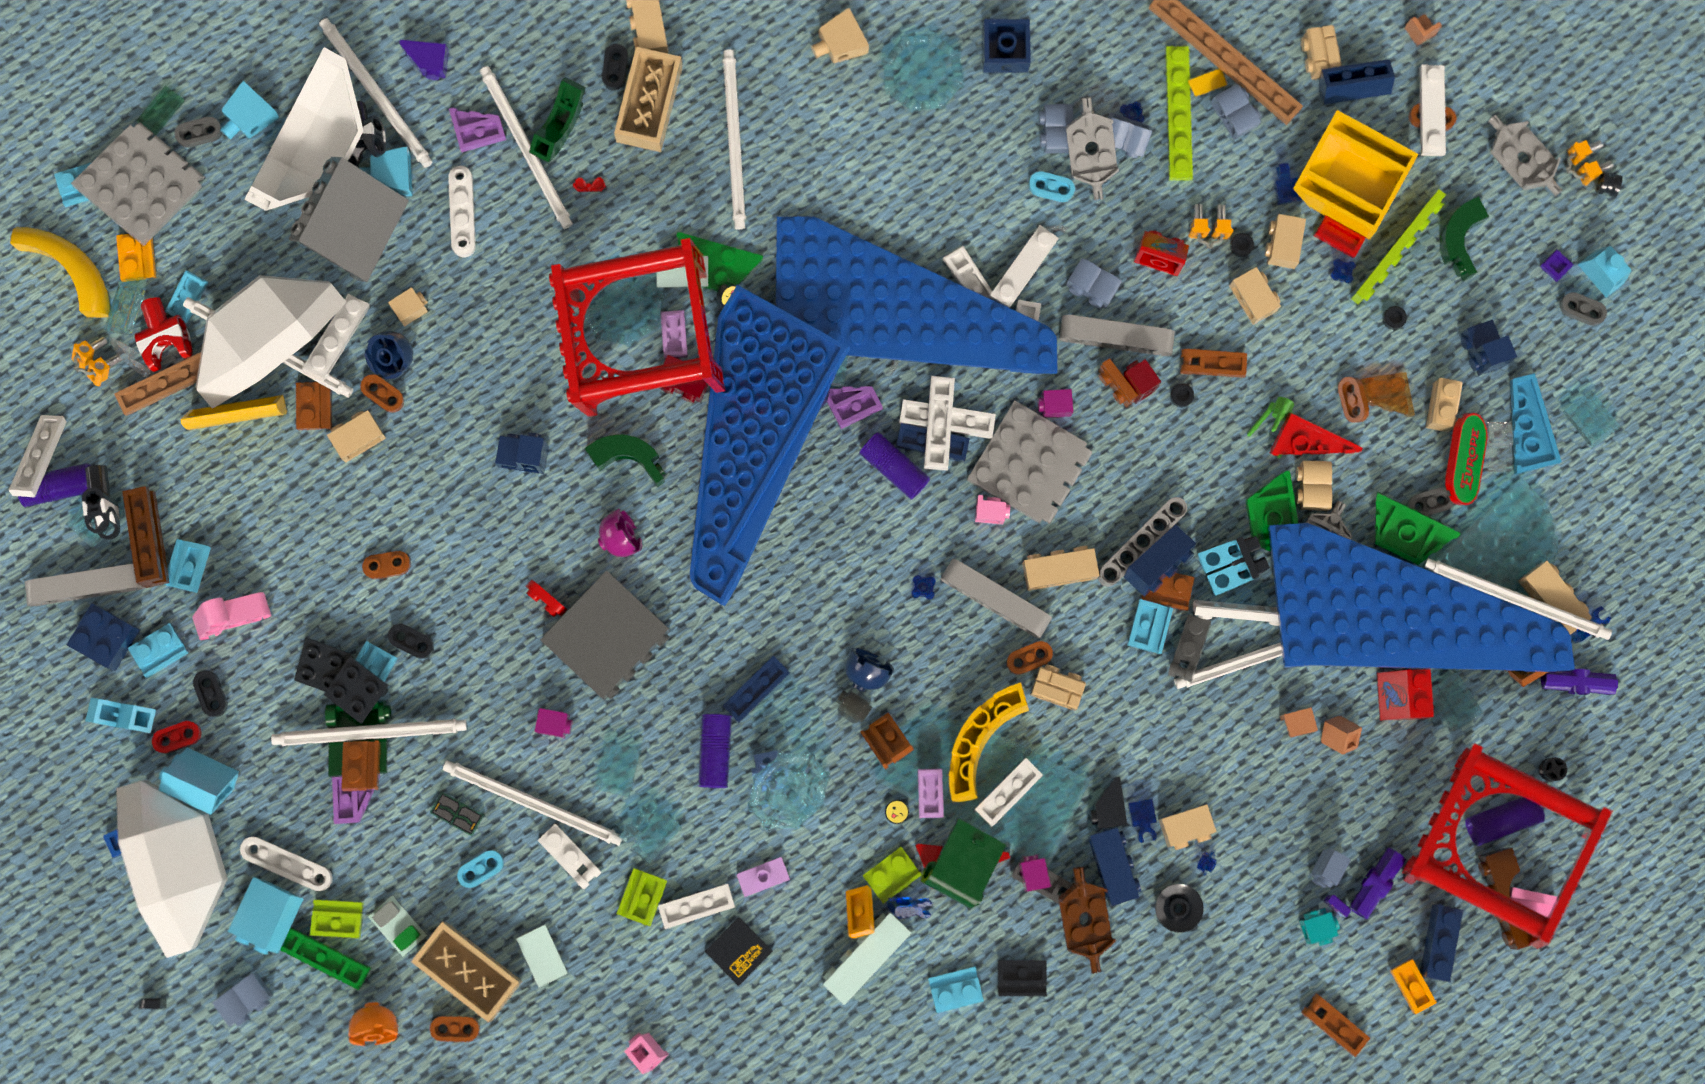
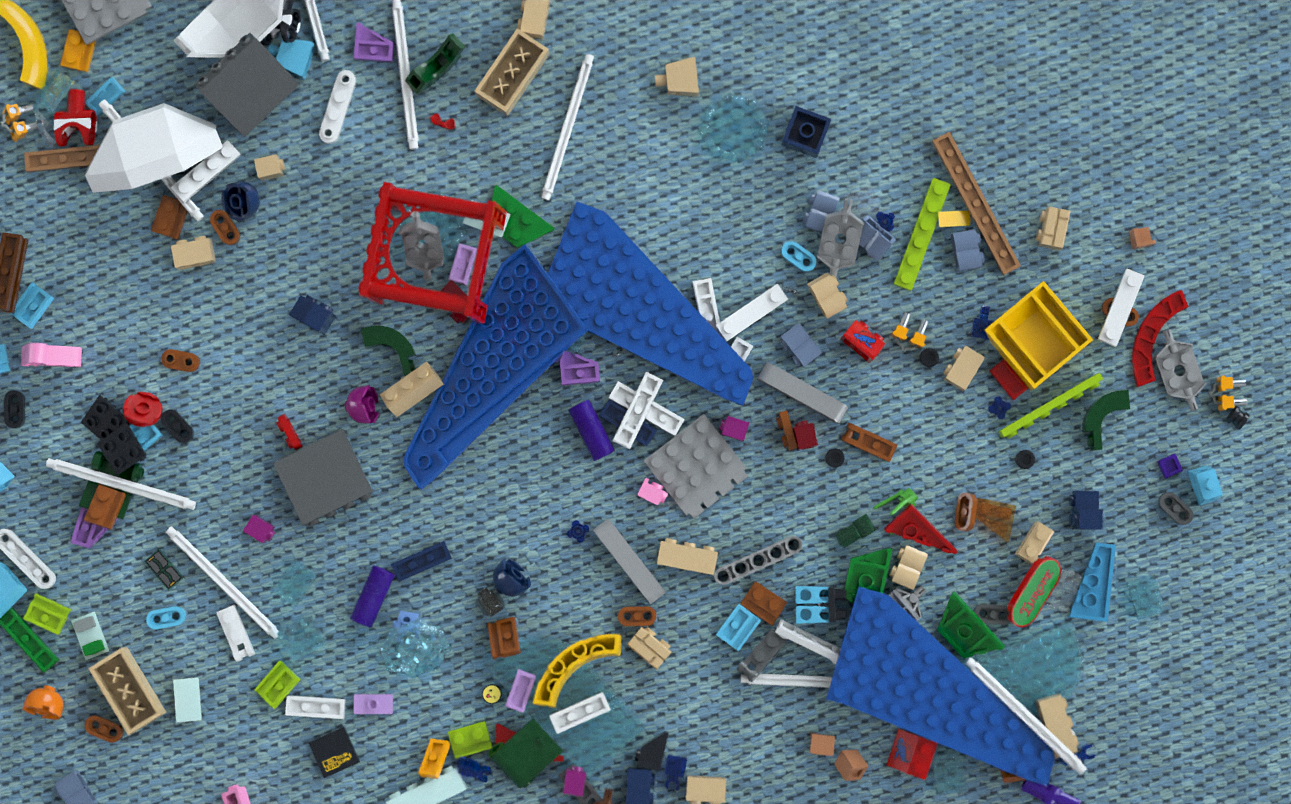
camera: 30 degrees right, 5 degrees up
yellow slope [180,395,287,430] -> none
black plate [602,44,628,91] -> none
tile [716,283,736,306] -> none
dark blue brick [1124,524,1196,596] -> none
tan brick [1229,267,1281,325] -> none
dark blue brick [1319,59,1395,105] -> none
none -> red tile [123,392,163,427]
none -> tan brick [380,362,444,417]
none -> light grey plate [399,211,444,280]
none -> tan brick [807,273,848,319]
none -> clear green piece [835,514,876,548]
none -> red tile [1132,289,1189,387]

